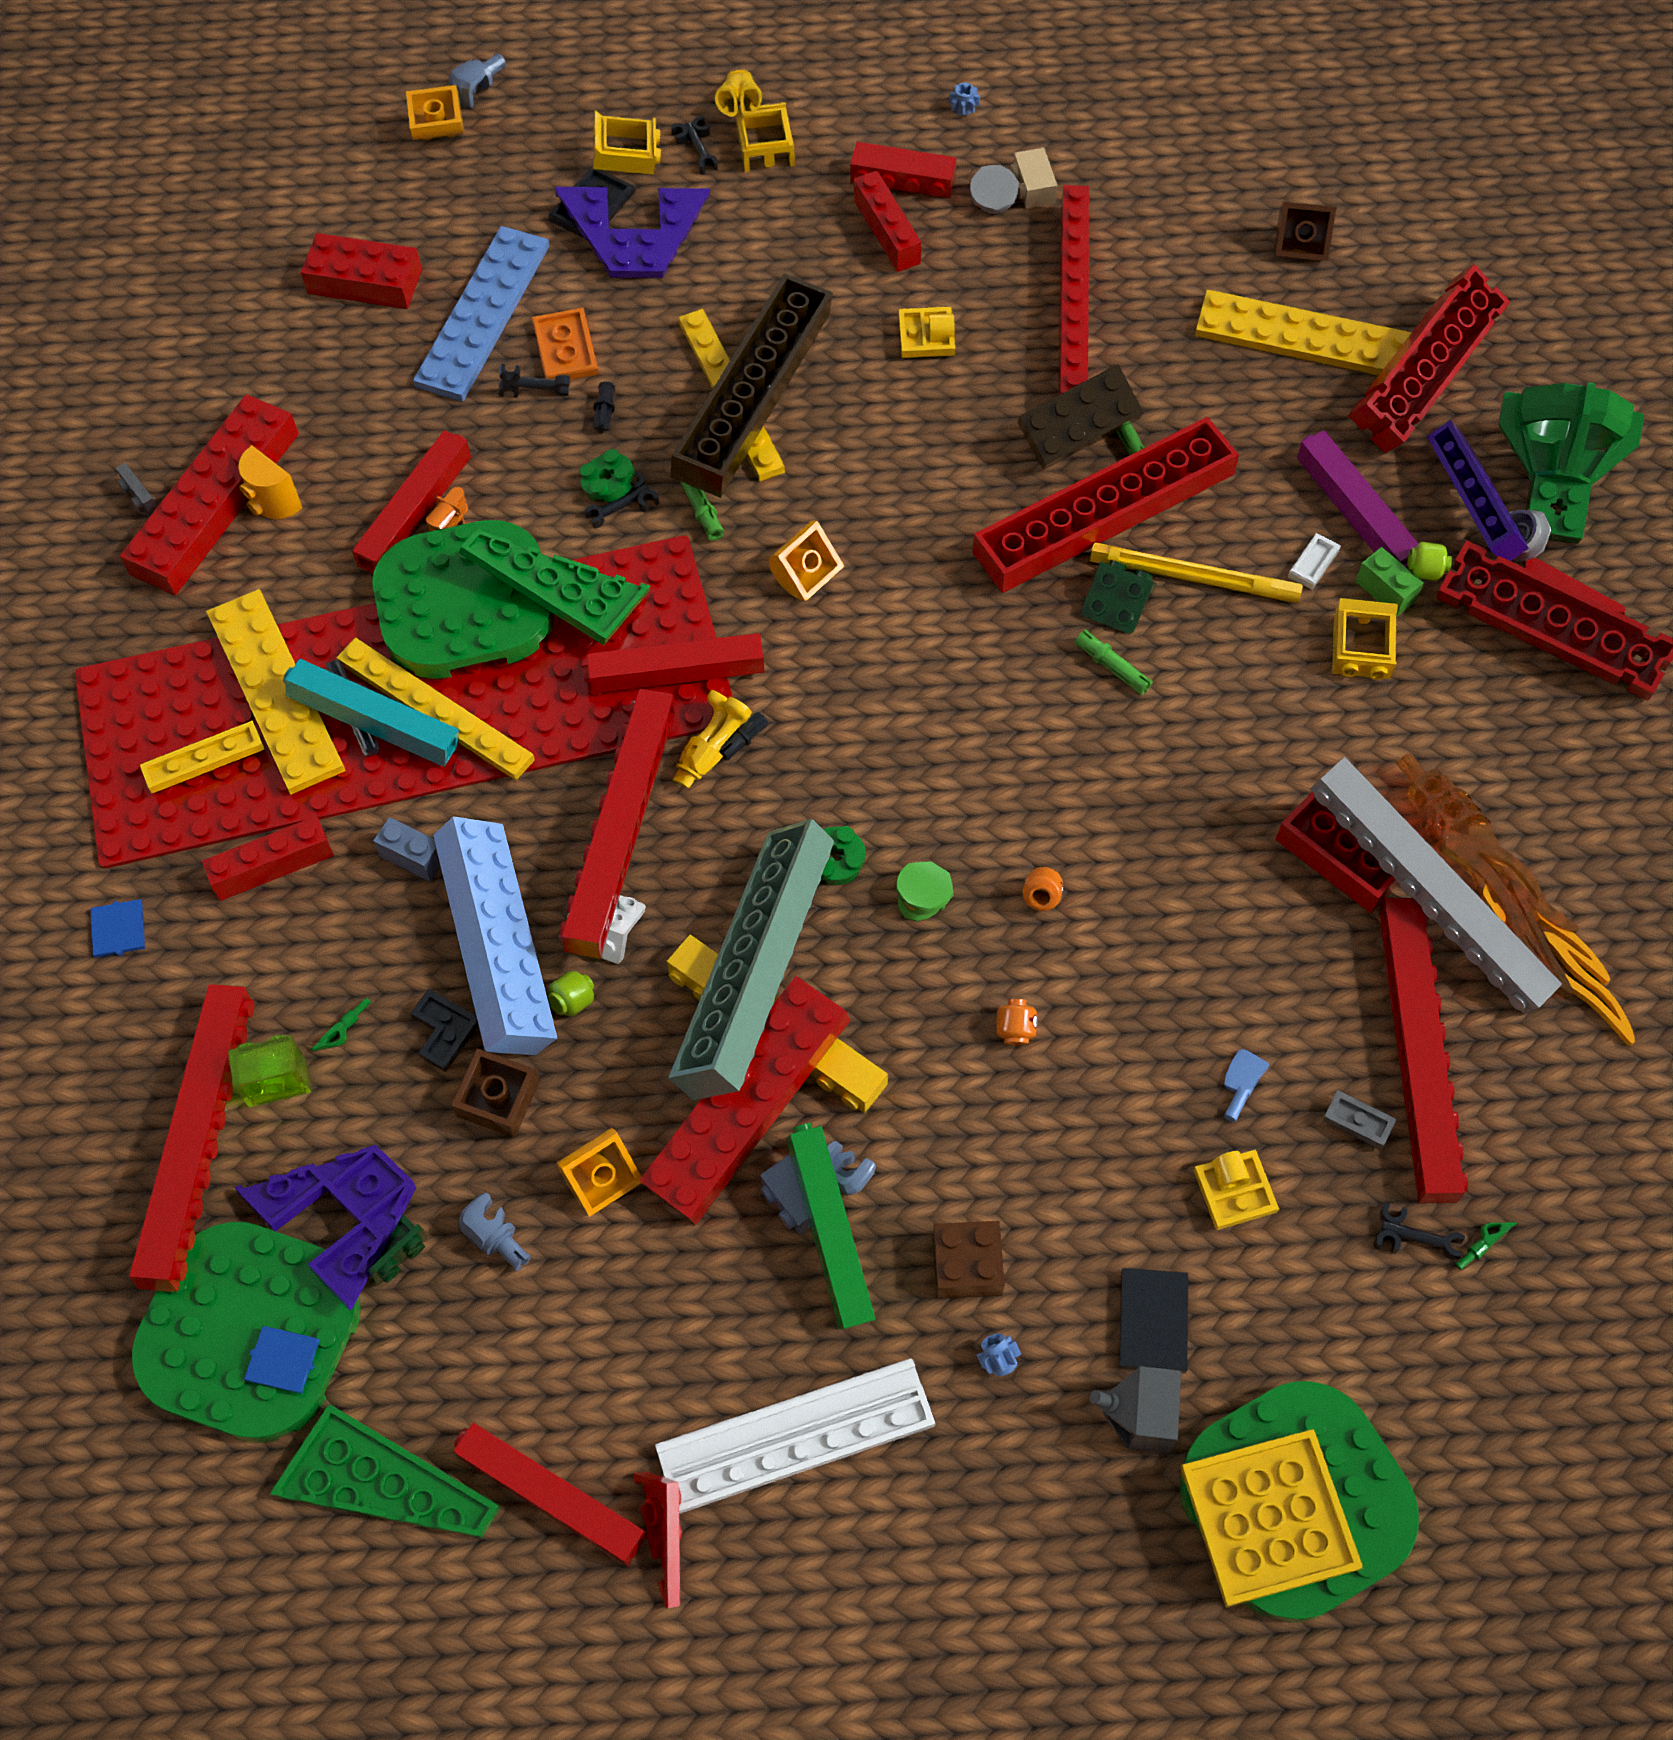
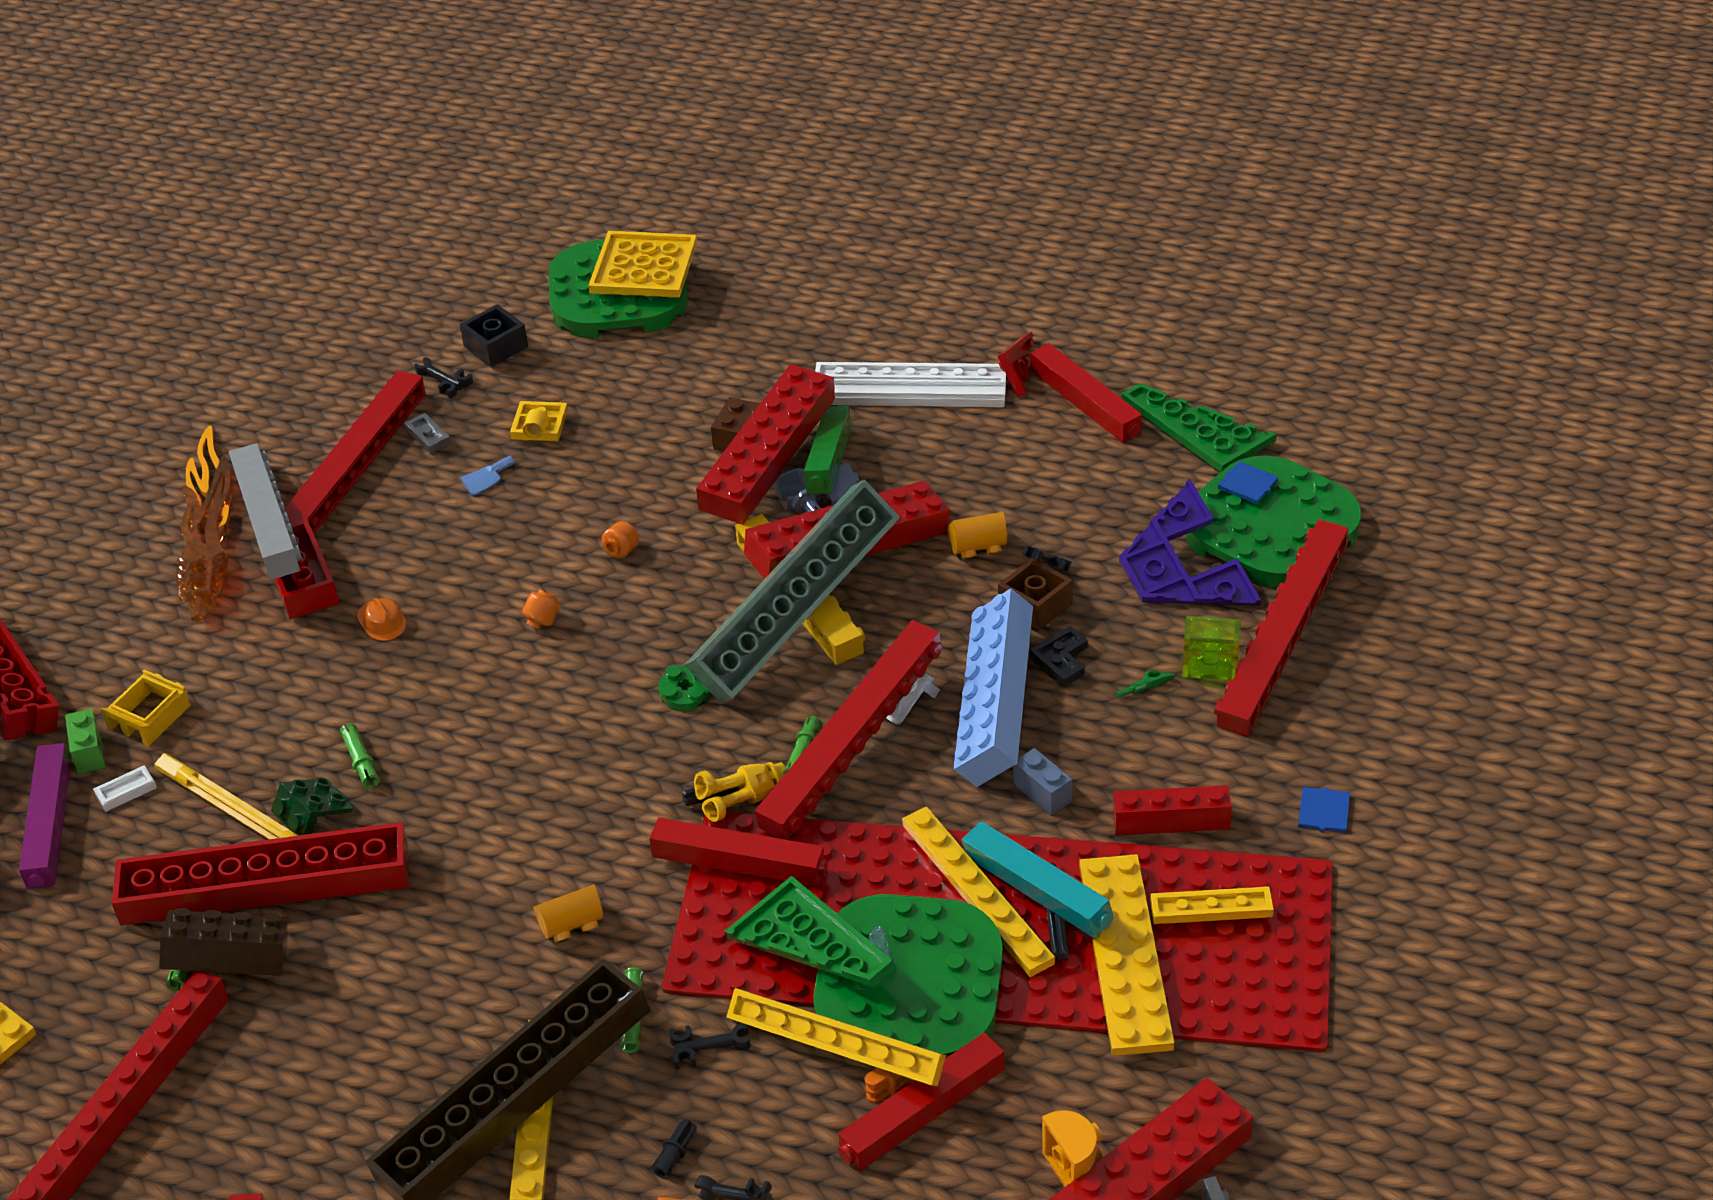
camera: 155 degrees left, 20 degrees down
dark green bracket [368,1214,427,1285] -> none
sand blue piece [458,1193,531,1272] -> none
lime head [547,971,594,1017] -> none
green plate [580,449,636,502] -> none
bright green hat [896,862,953,921] -> none
yellow plate [898,307,955,358] -> none
medium blue gear [977,1333,1021,1376] -> none
dark grey piece [1090,1366,1181,1454] -> none
black tile [1119,1268,1188,1374] -> none
lime head [1407,542,1452,581] -> none
green hand [1455,1222,1517,1270] -> none
none -> orange piece [357,598,406,641]
none -> black brick [460,304,528,367]
none -> red brick [696,364,835,525]
none -> yellow plate [726,988,946,1086]
none -> bright green pin [783,716,822,776]
none -> clear light blue piece [868,926,895,963]
none -> black bar [1022,545,1072,571]

